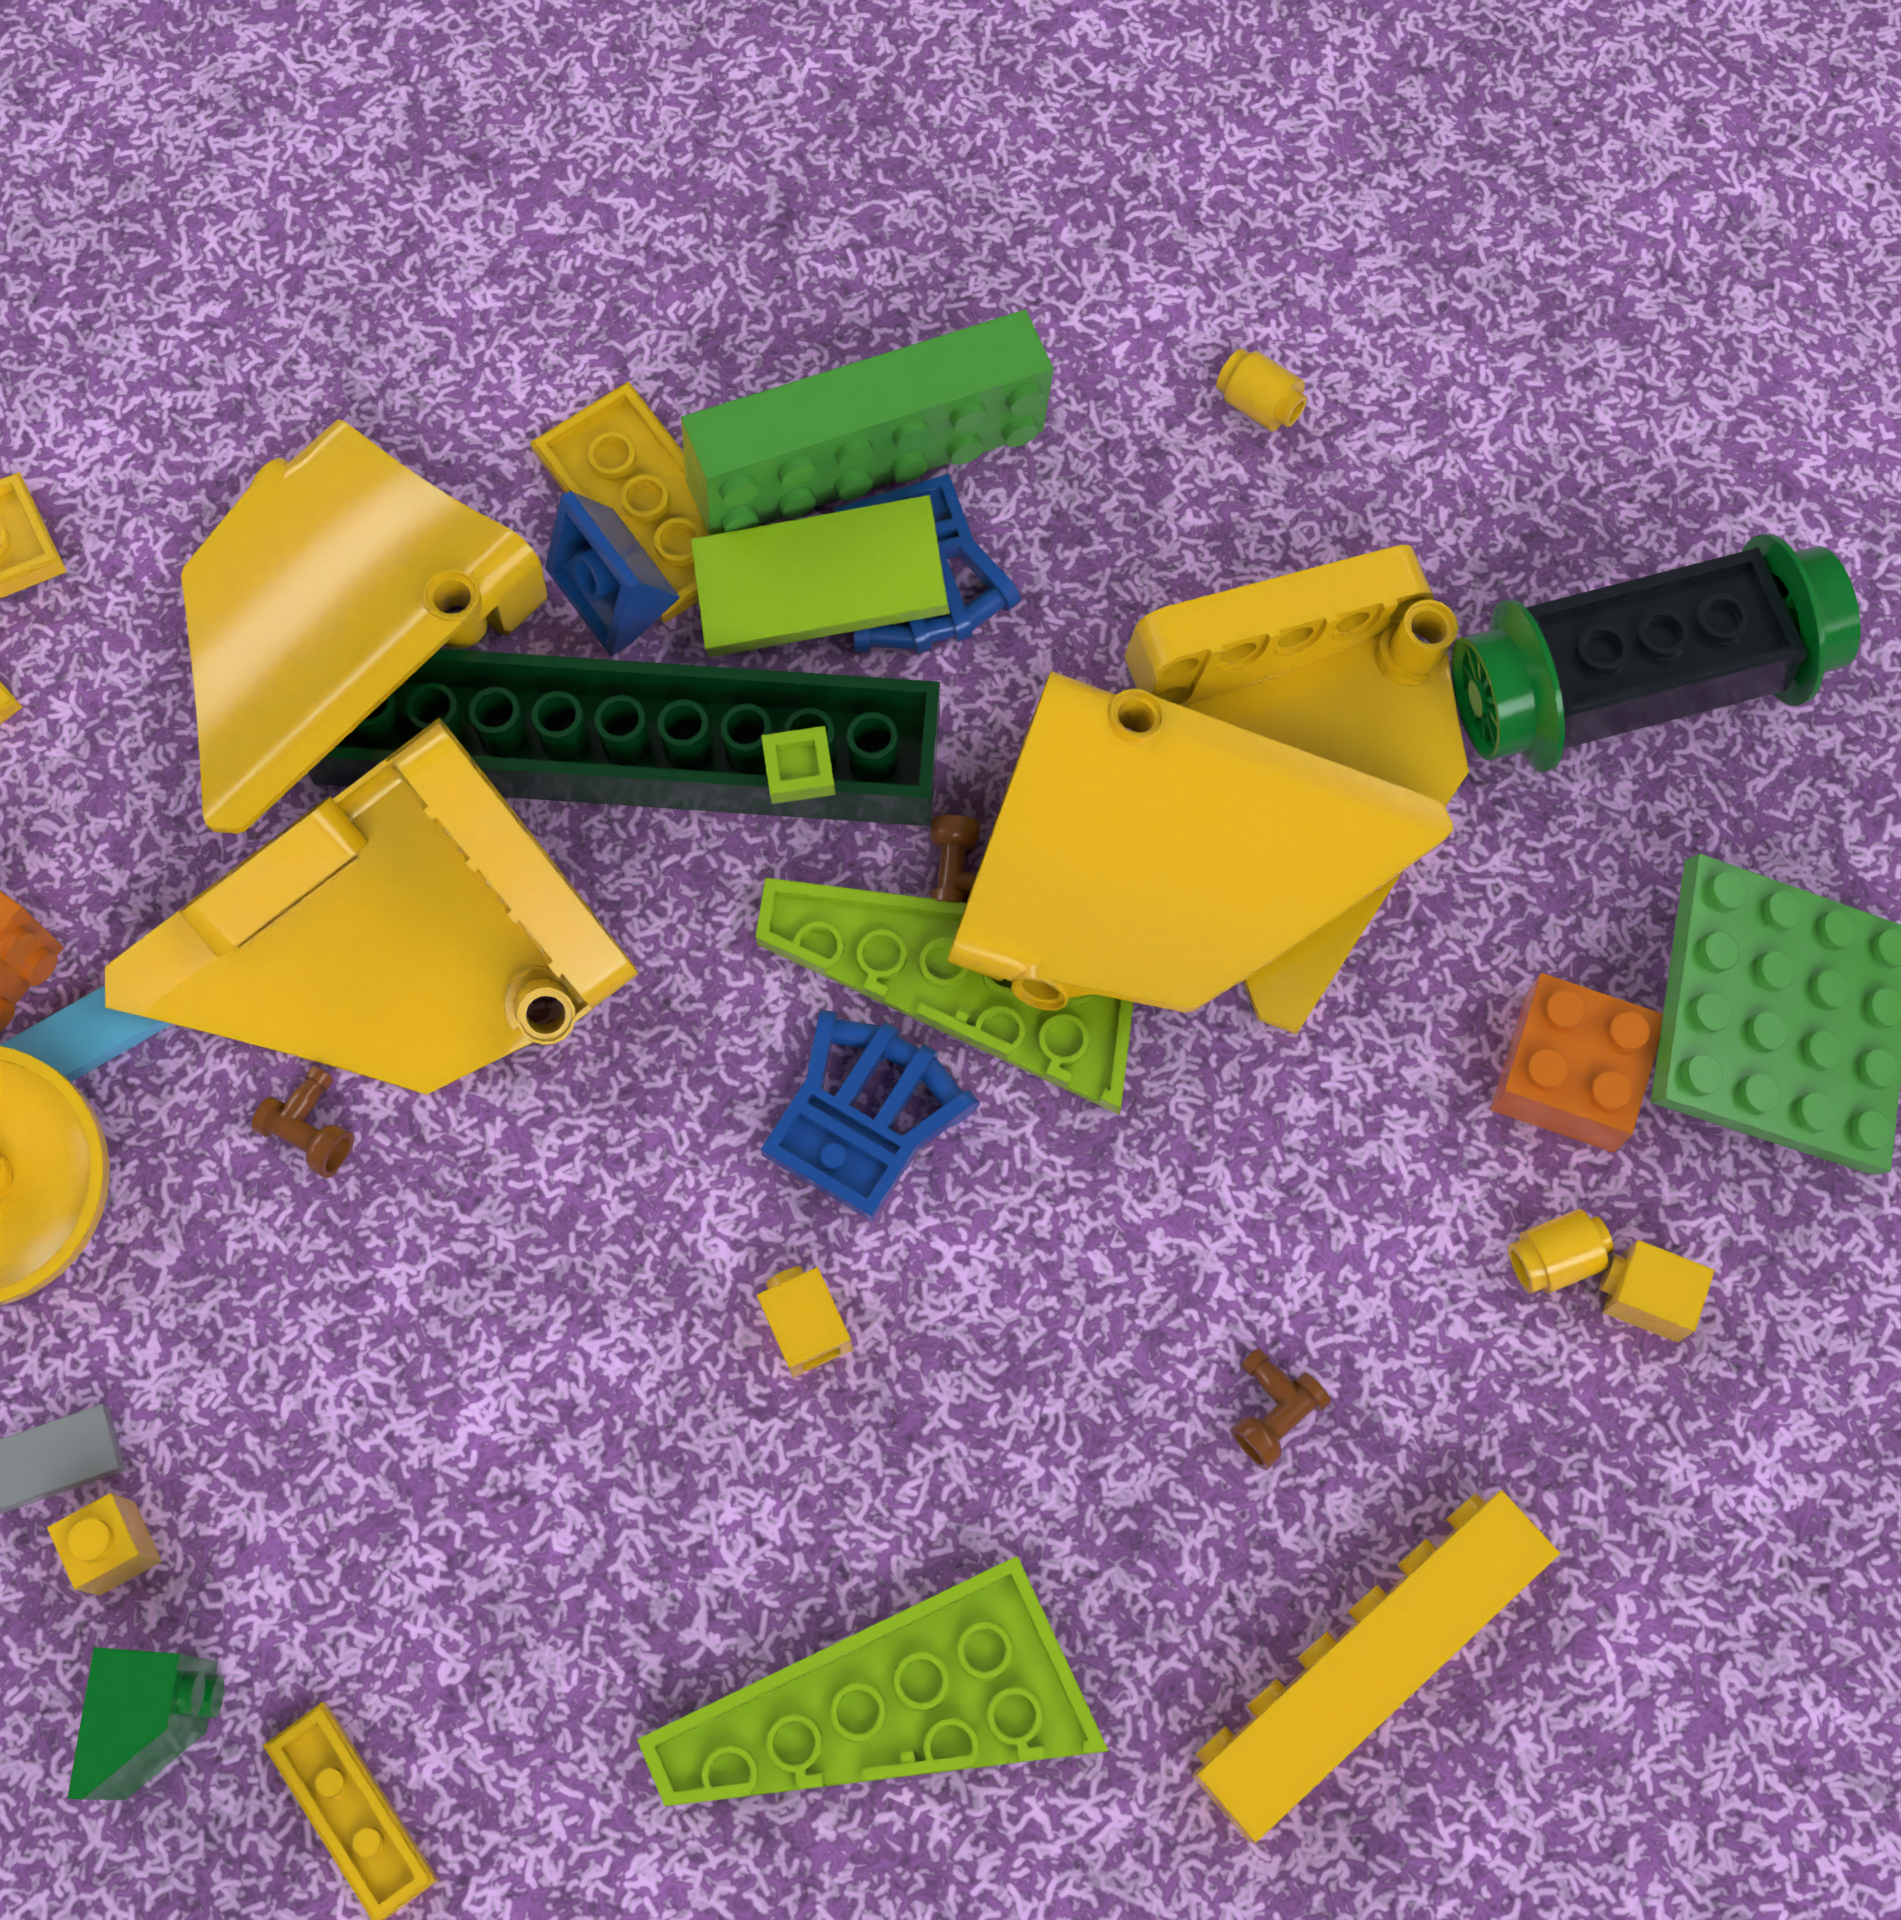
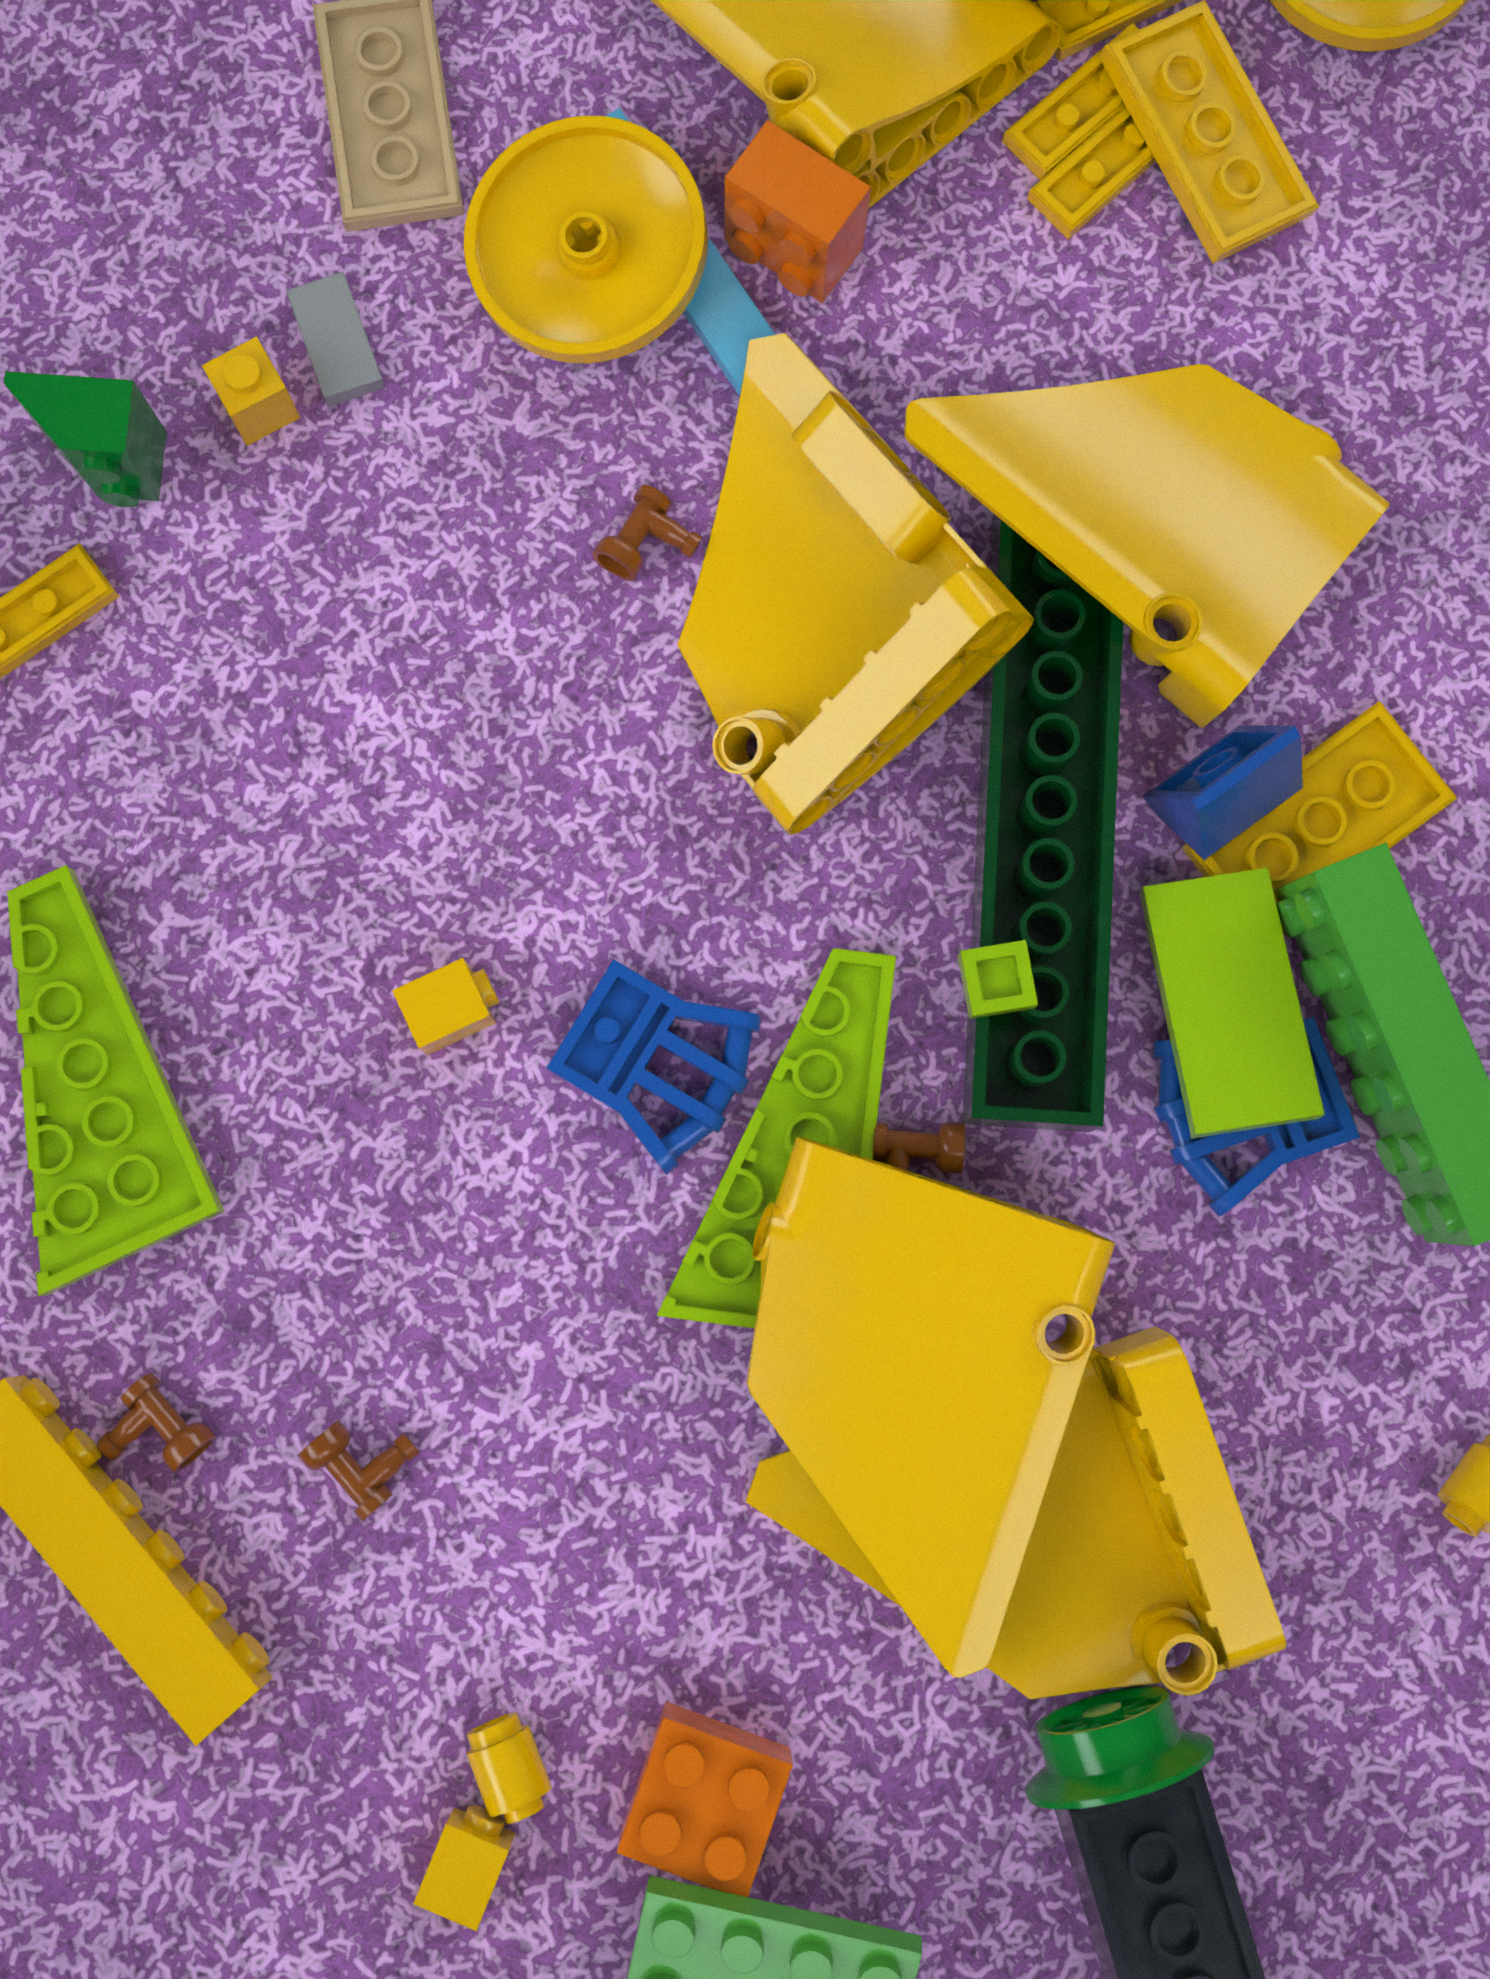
camera: 85 degrees right, 10 degrees up
none -> dark orange piece [97,1372,217,1473]

